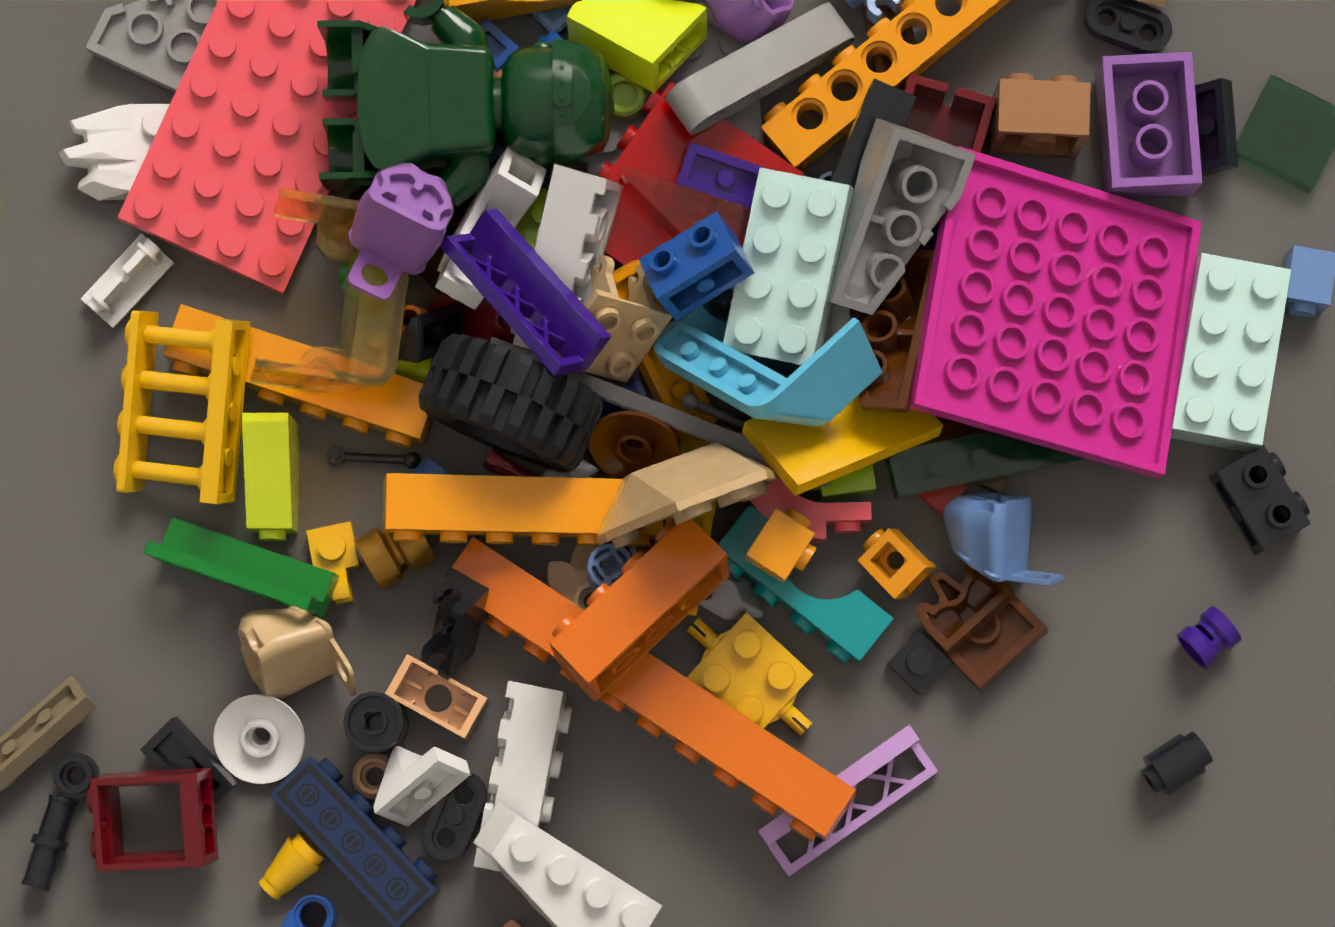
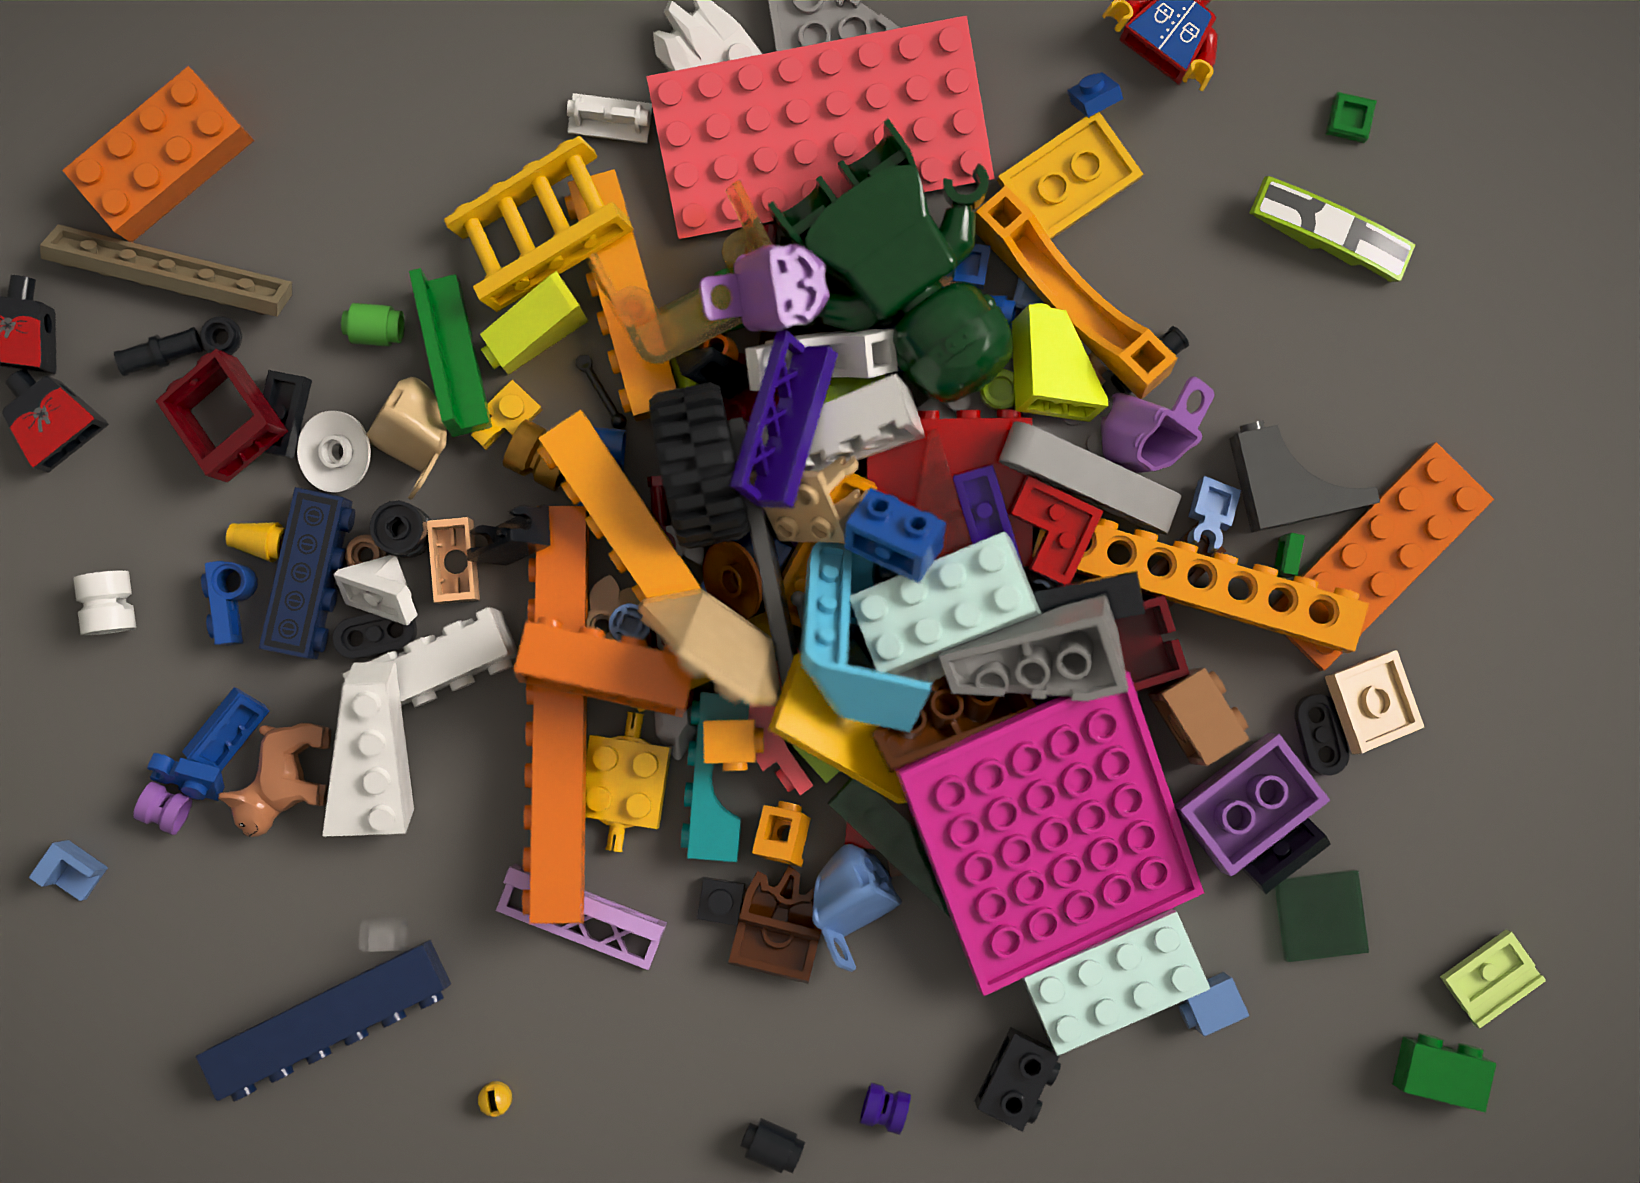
camera: 50 degrees right, 5 degrees up
none -> bright green brick [341,303,404,347]
none -> red plate [1009,476,1103,585]

